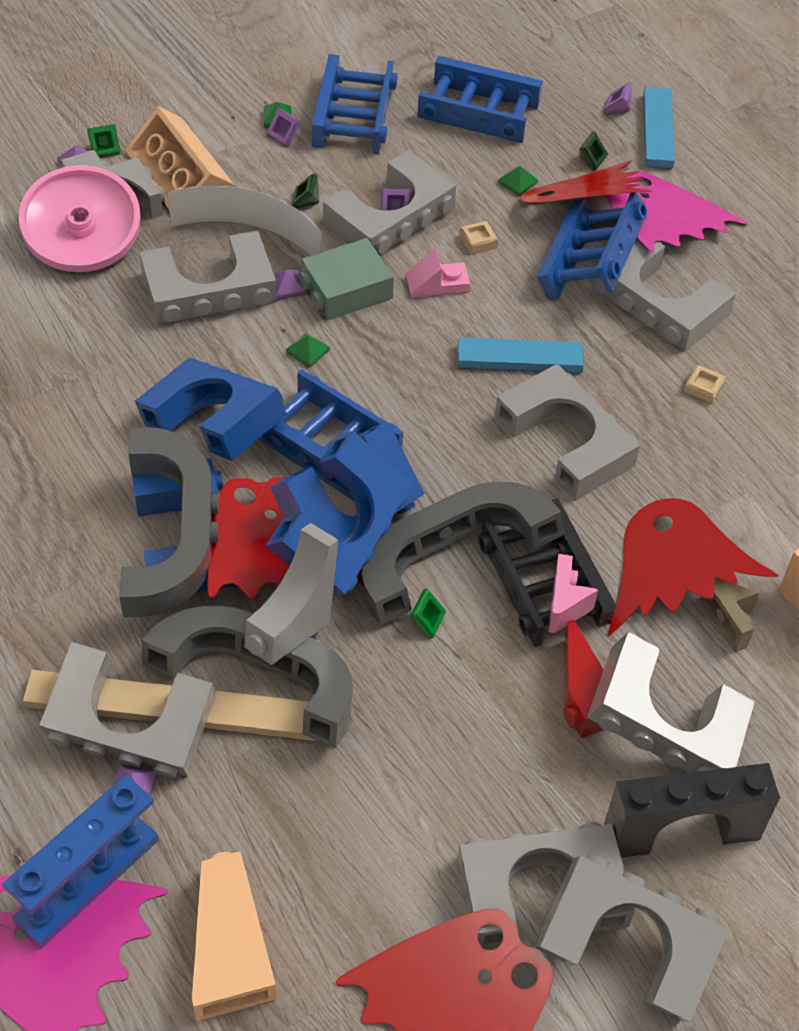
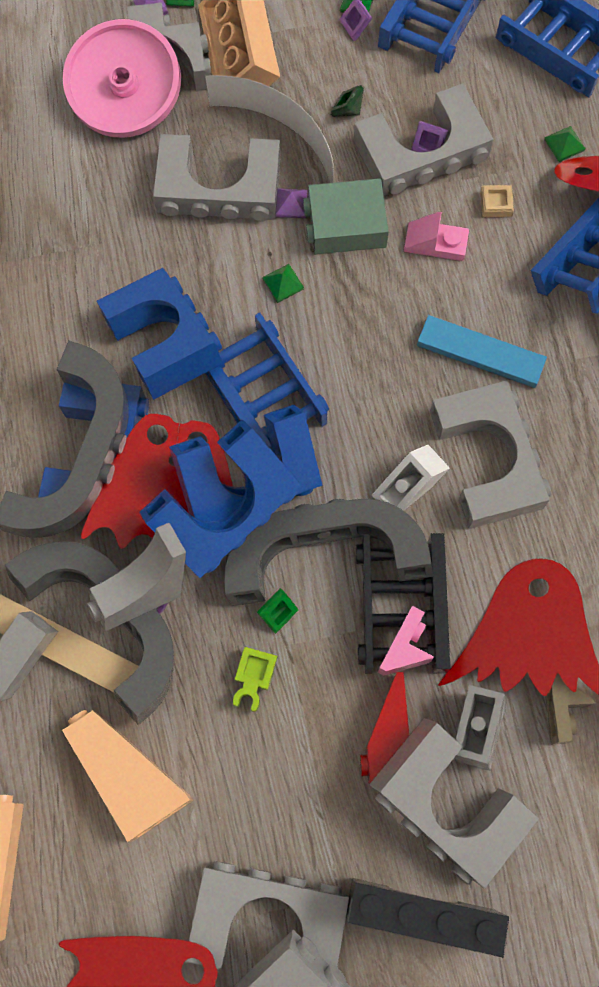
camera: 25 degrees right, 20 degrees up
none -> light nougat slope [62,710,193,842]
none -> lime plate [233,646,278,712]
none -> white slope [372,445,450,511]
none -> light grey brick [454,685,506,771]

